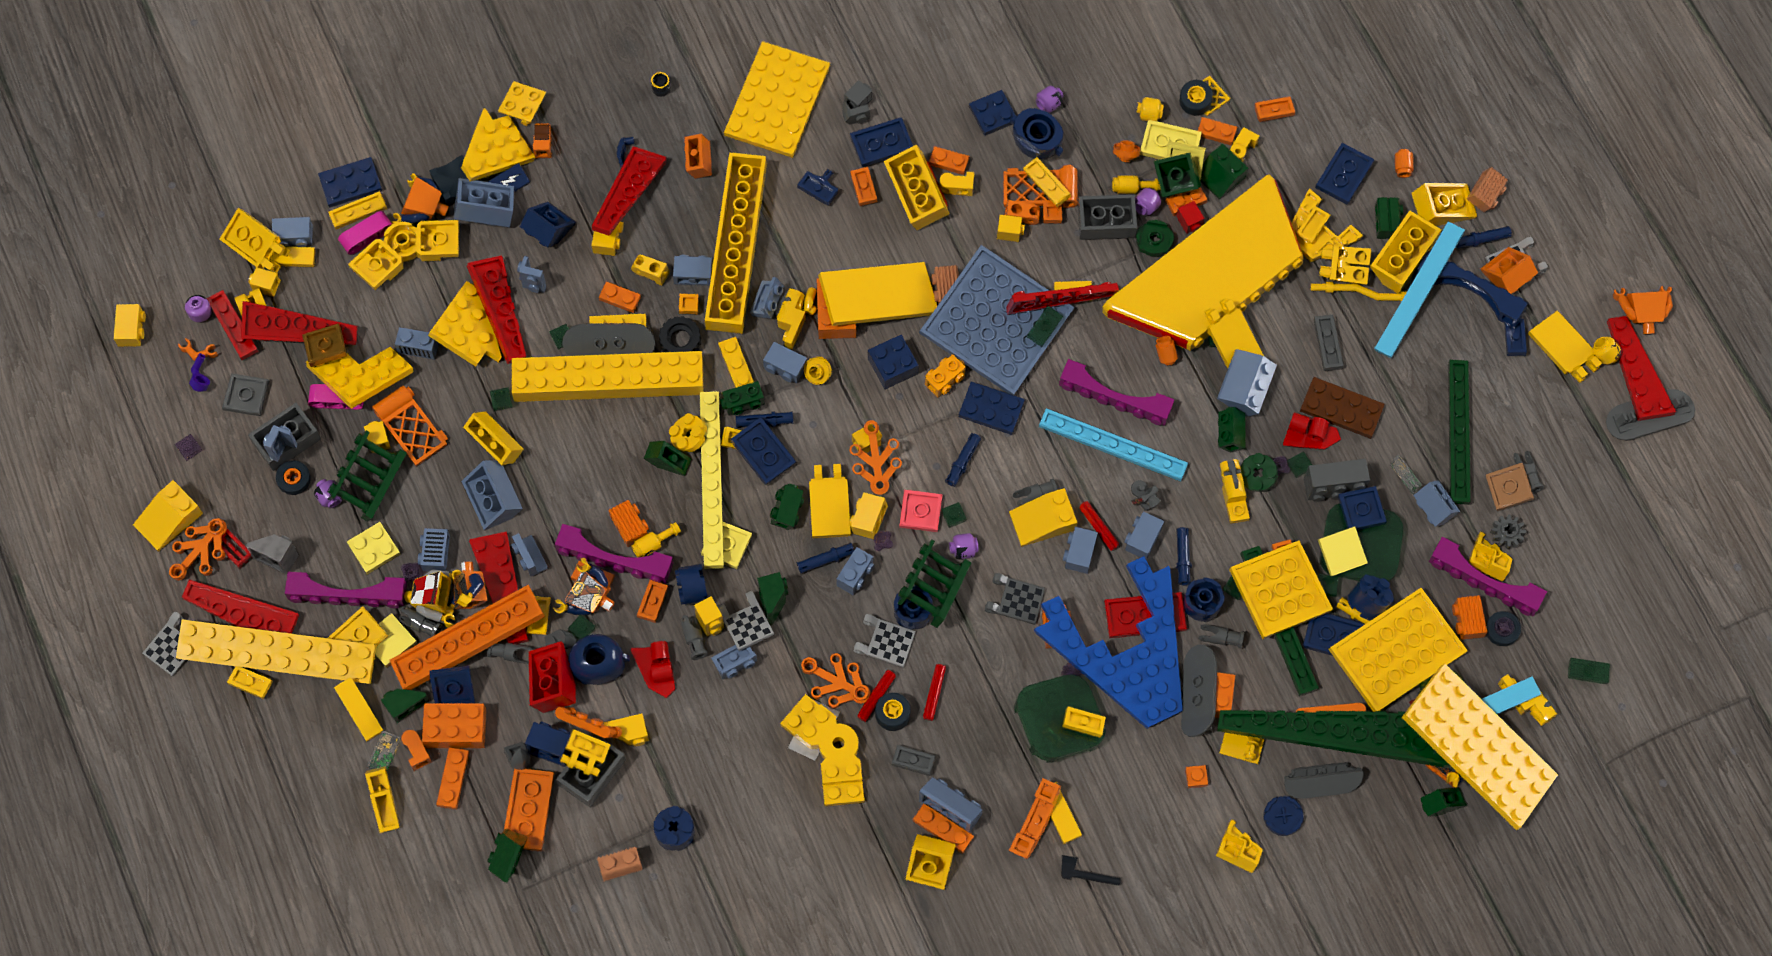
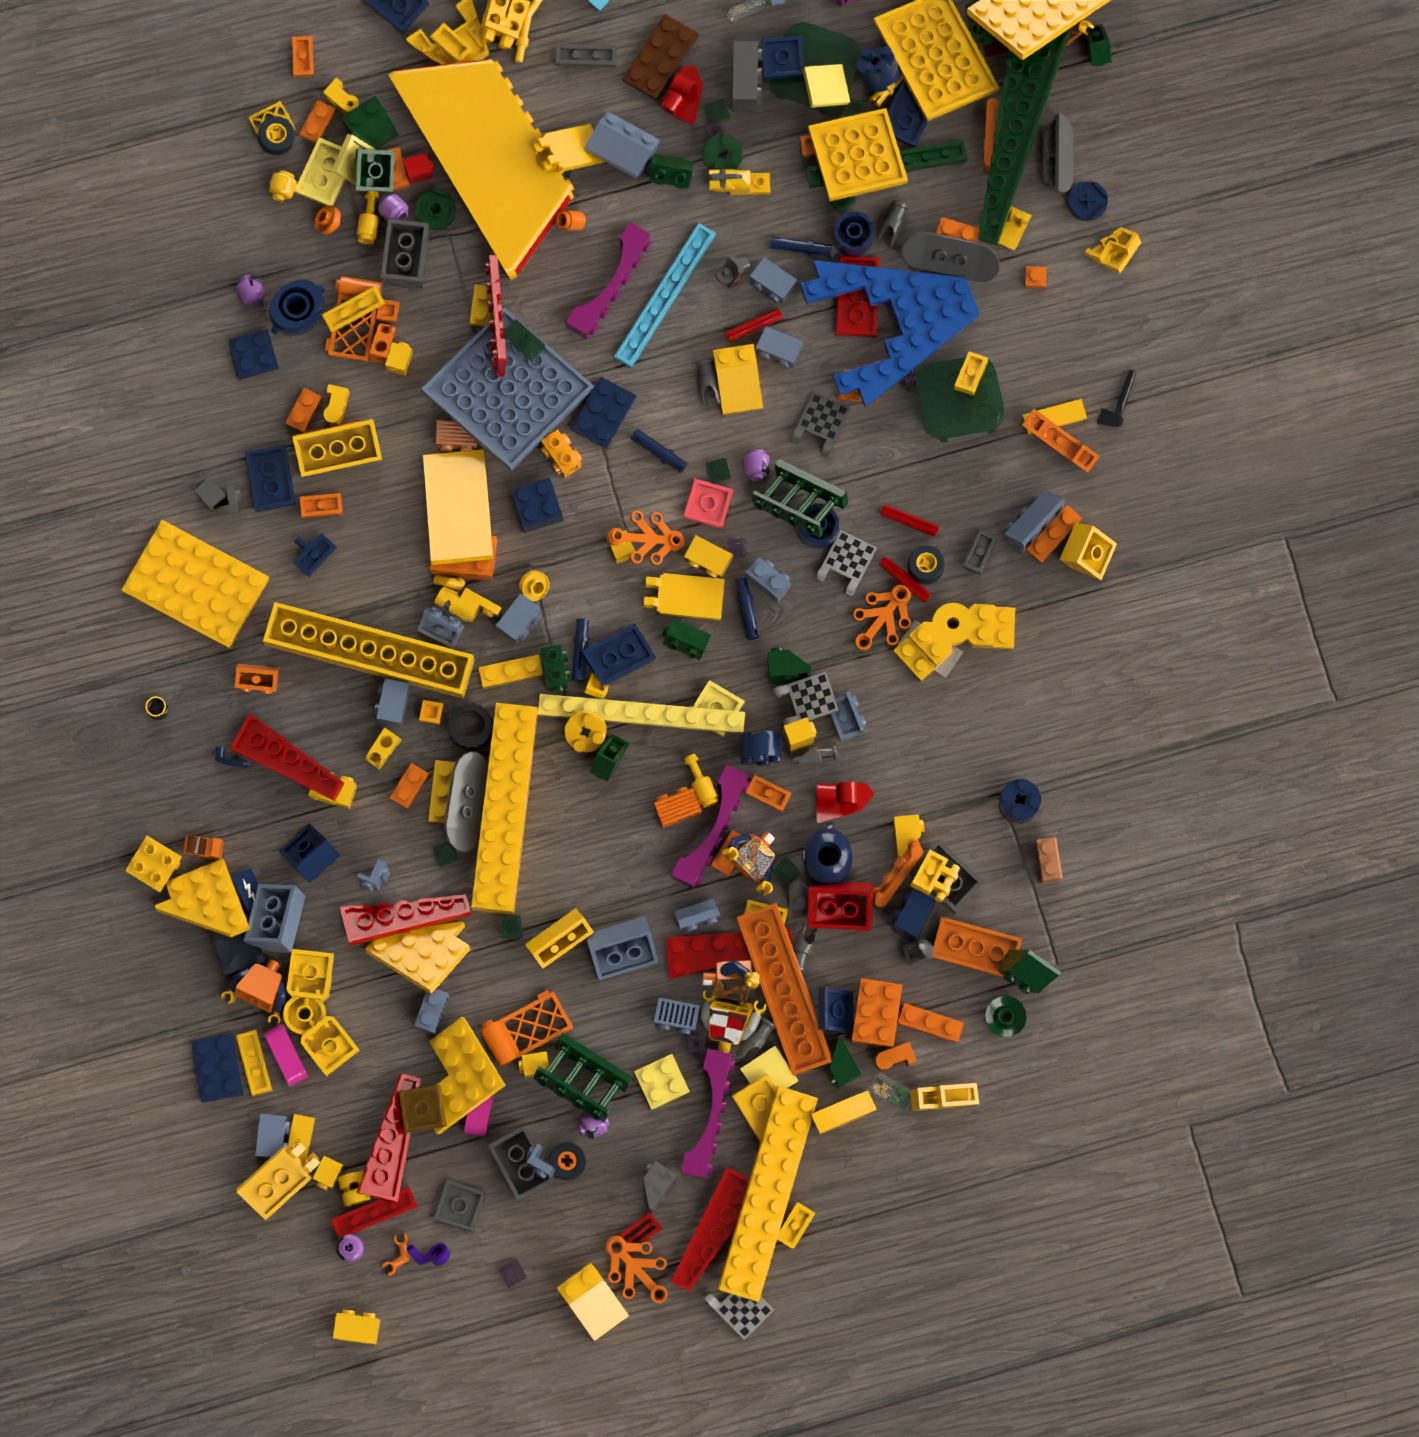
camera: 80 degrees left, 10 degrees up
none -> dark green dish [985,996,1027,1037]

